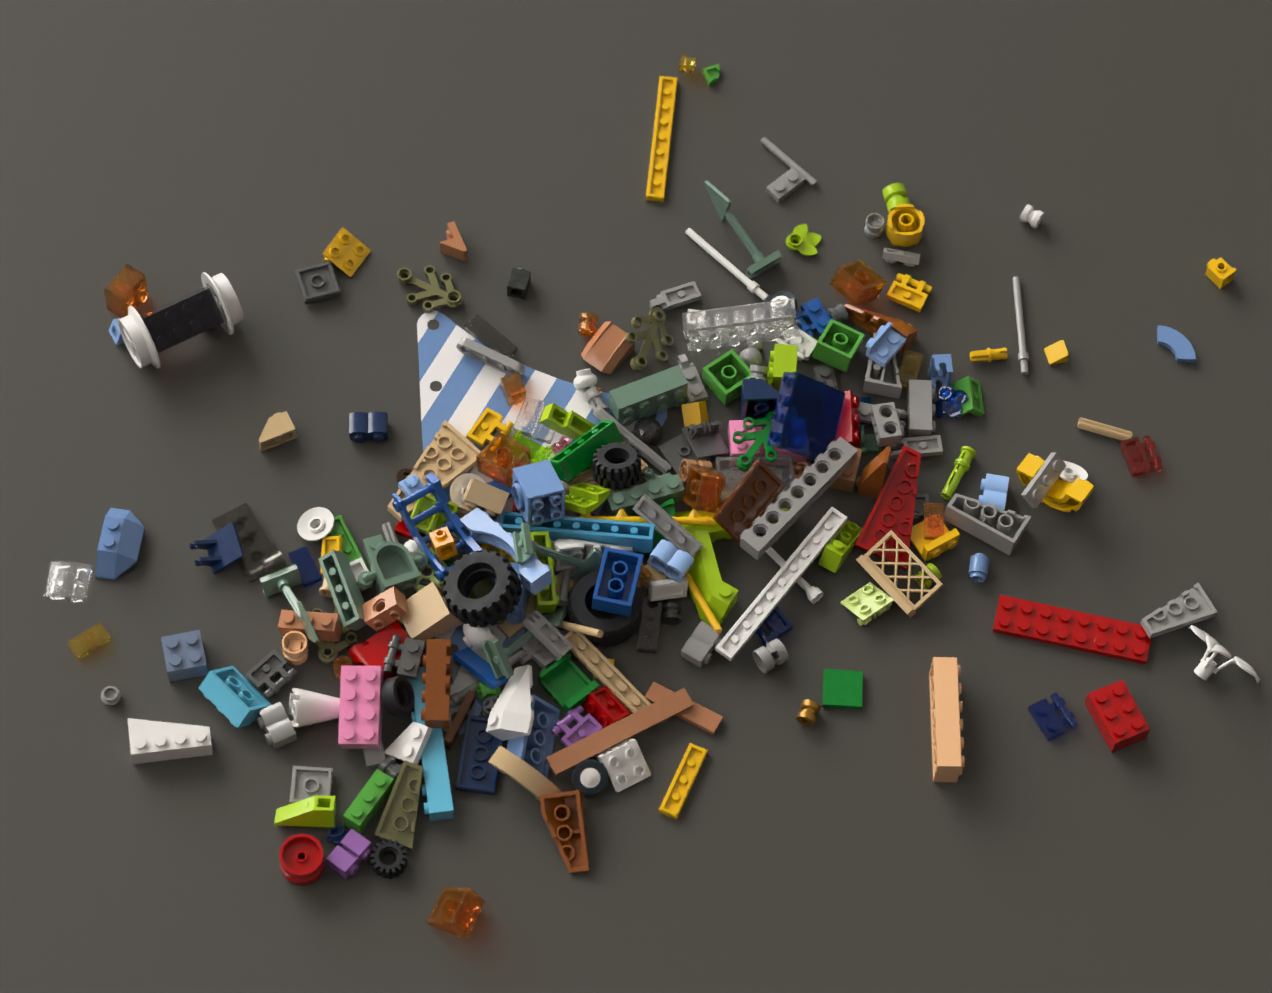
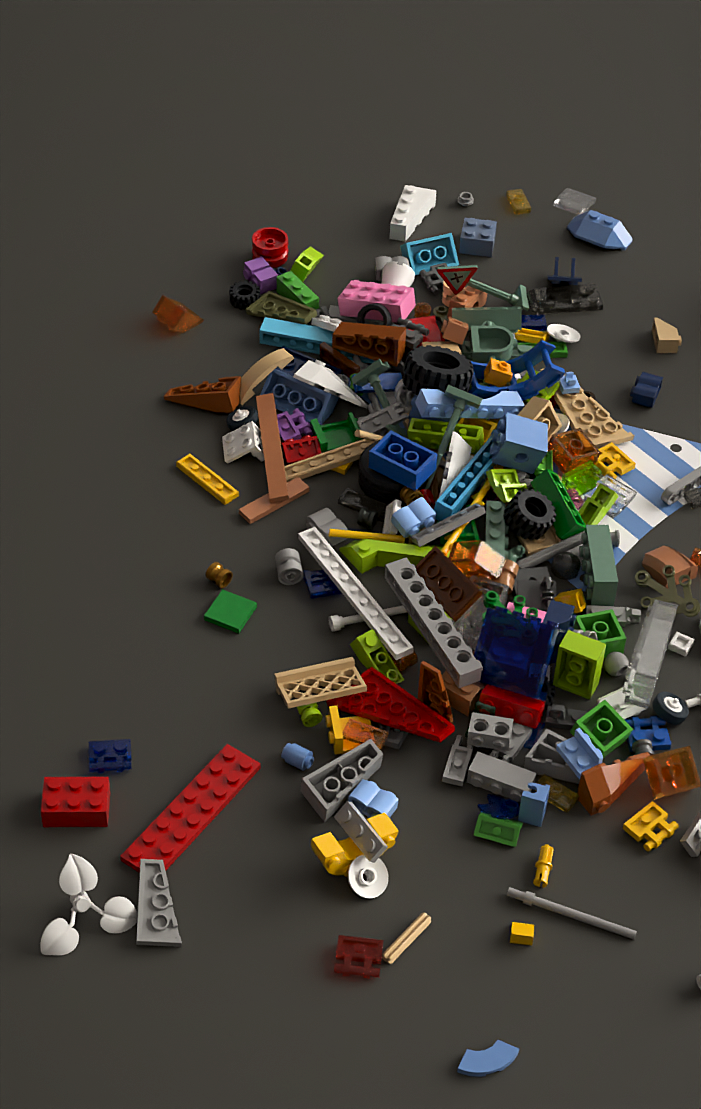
camera: 115 degrees right, 15 degrees down
light grey plate [289,766,333,804] -> none
clear orange brick [500,373,526,406] -> none
white animal [573,369,601,397] -> none
yellowish green hinge [840,582,894,626] -> none
light nougat brick [929,657,965,782] -> none
lime pin [940,446,977,500] -> none

